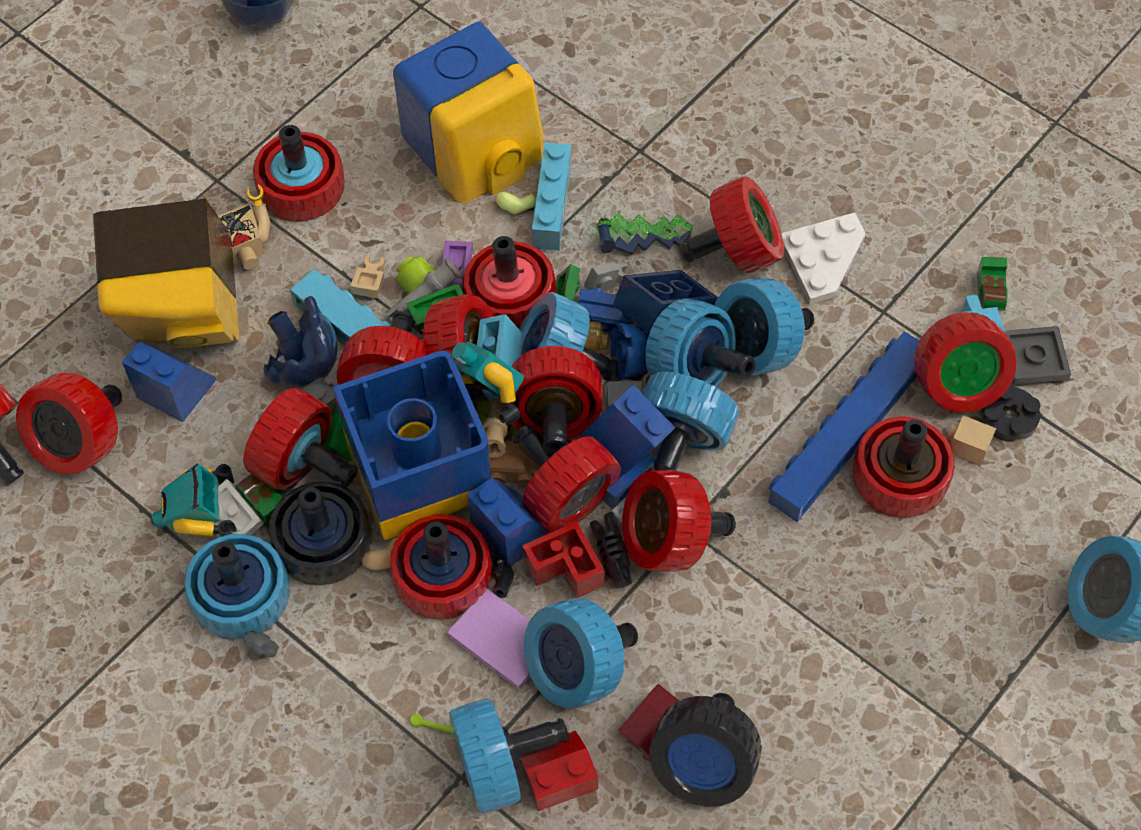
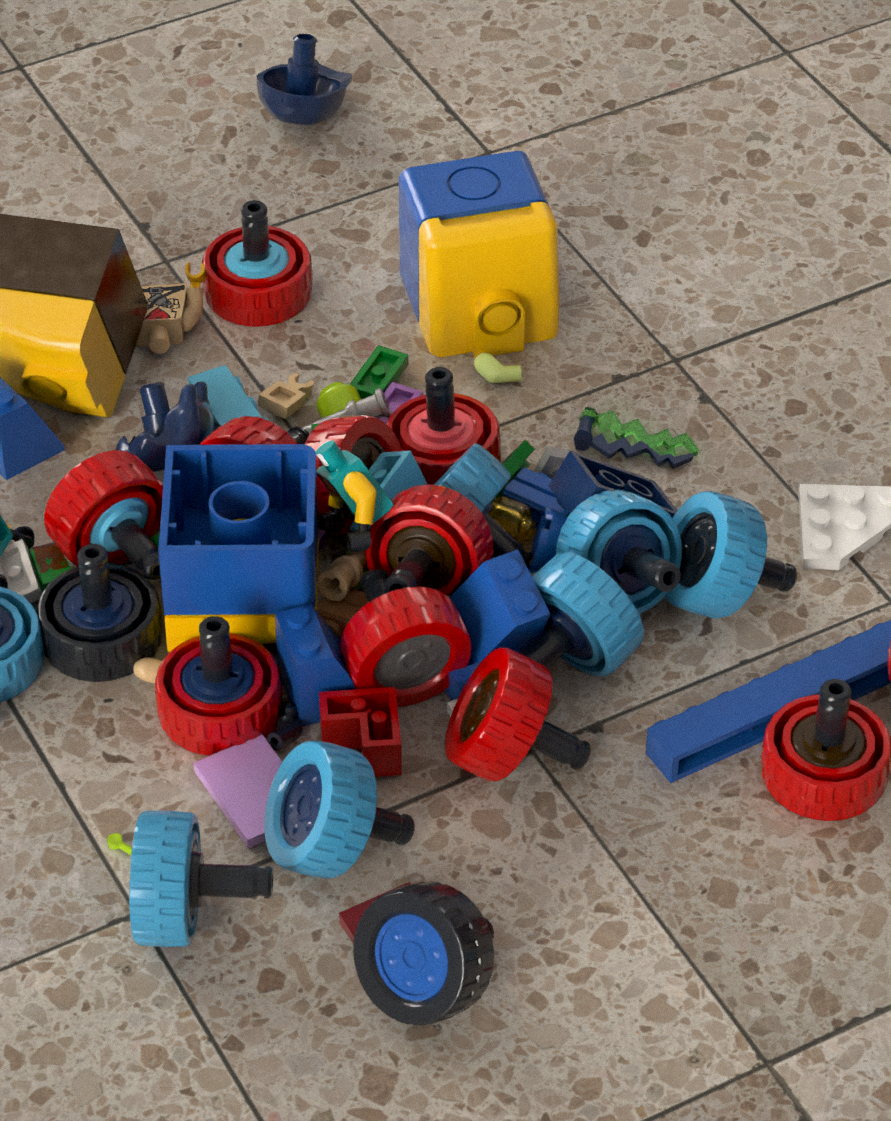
camera: 20 degrees right, 15 degrees down
red slope [519,730,598,811] -> none
medium azure brick [532,142,571,251] -> none
black hinge [590,511,632,588] -> none
red wheel [679,177,784,273] -> none
none -> green plate [350,345,409,399]

